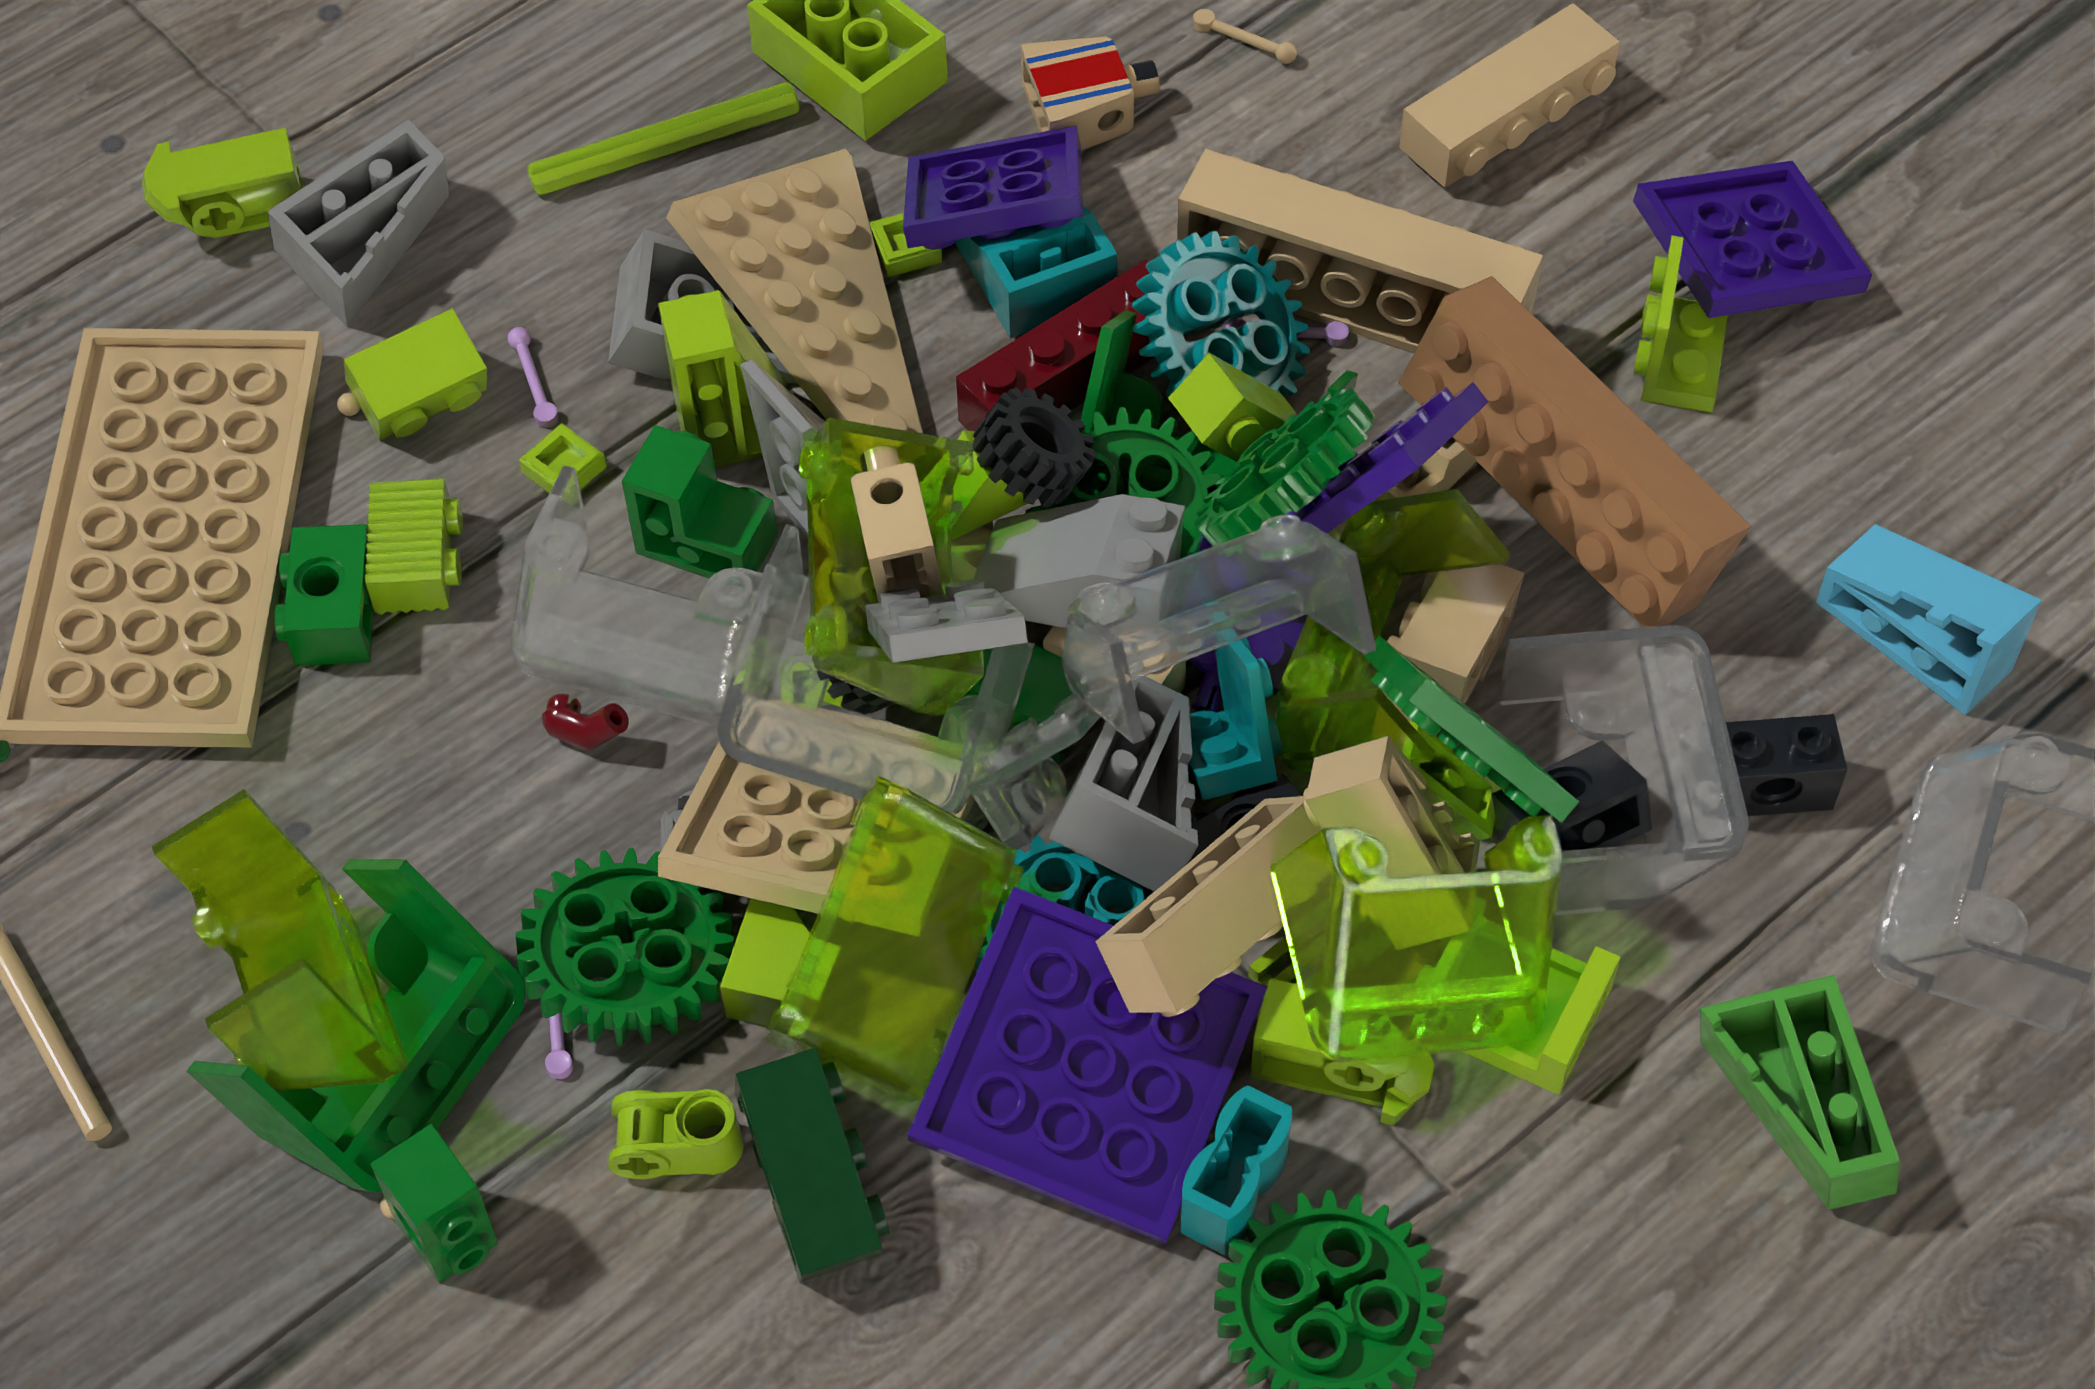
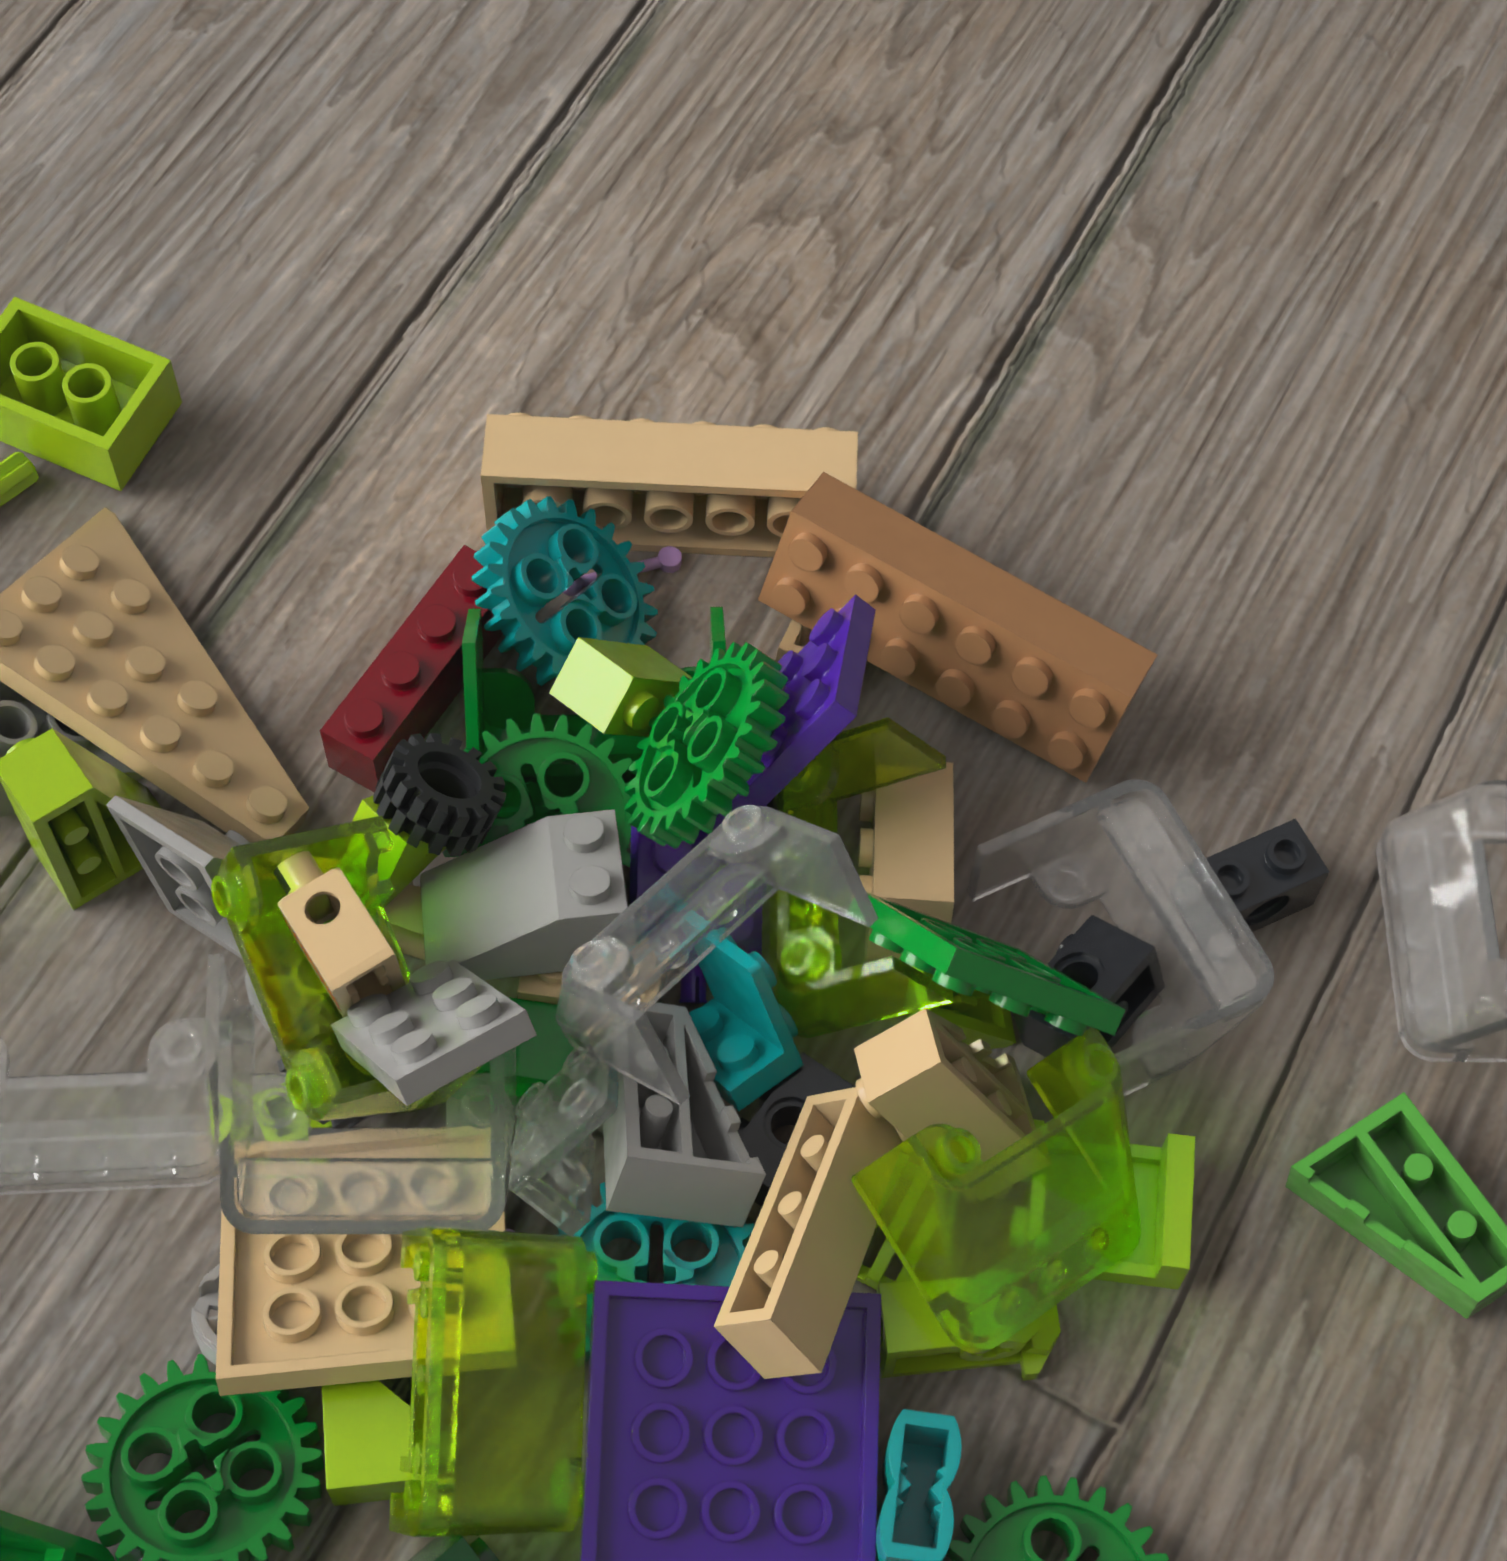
camera: 25 degrees left, 5 degrees up
dark red arm [542,693,629,751] -> none
green brick [622,425,778,591] -> none
lime tile [869,213,942,278] -> none
dark purple plate [903,126,1083,250] -> none
teal slope [955,205,1118,339] -> none
tan torso [1021,36,1160,151] -> none
tan hinge [1193,9,1297,64] -> none
tan brick [1399,3,1620,188] -> none
dark purple plate [1633,161,1872,318] -> none
lime bracket [1633,236,1728,413] -> none
medium azure wedge [1816,524,2042,715] -> none

